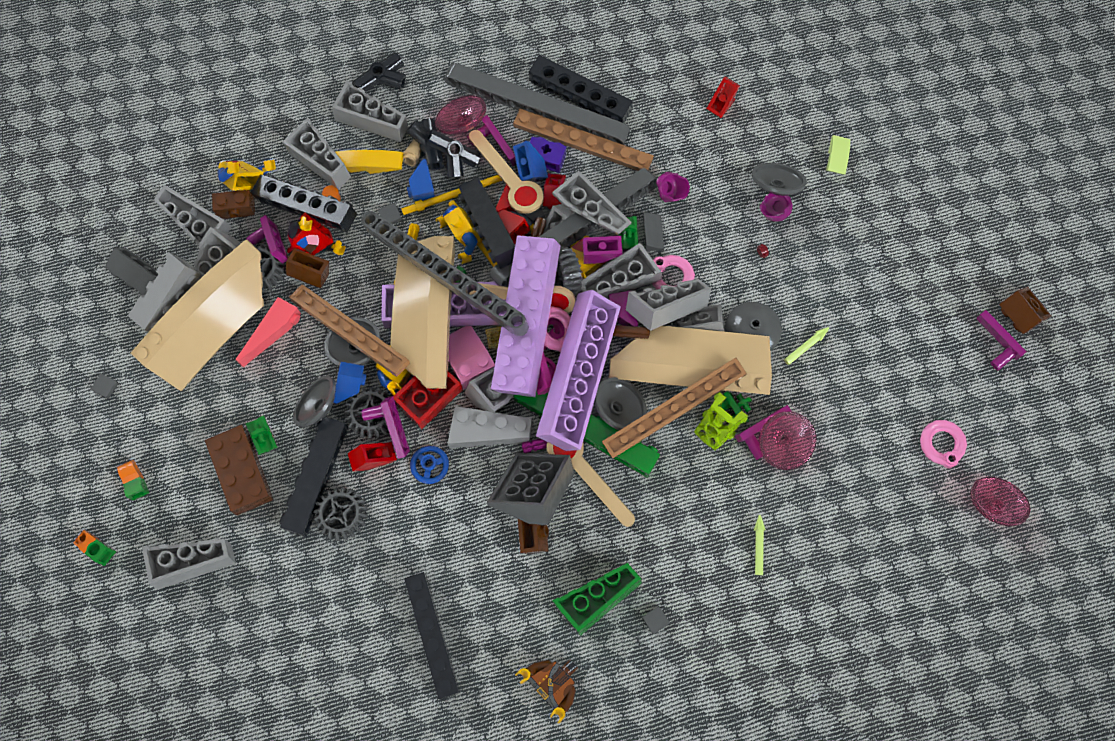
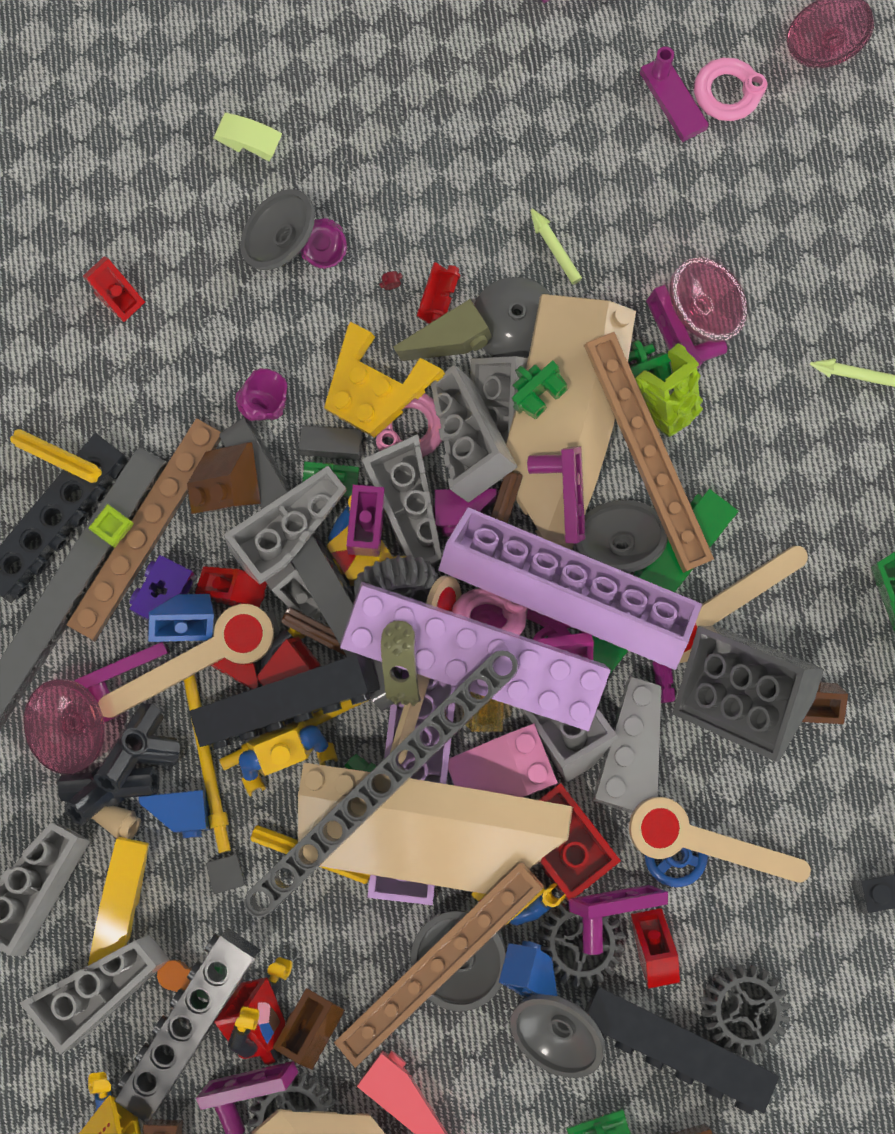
camera: 85 degrees left, 5 degrees up
none -> yellow axle [10,429,102,483]
none -> lime tile [88,504,134,548]
none -> reddish brown slope [187,442,261,514]
none -> yellow wing [324,322,445,438]
none -> olive piece [381,621,421,706]
none -> olive slope [393,299,492,361]
none -> red hinge [416,262,461,324]
none -> green hips [512,360,568,419]
none -> magenta piece [527,446,585,543]
none -> tan piece [629,797,811,883]
none -> magenta piece [640,46,709,143]

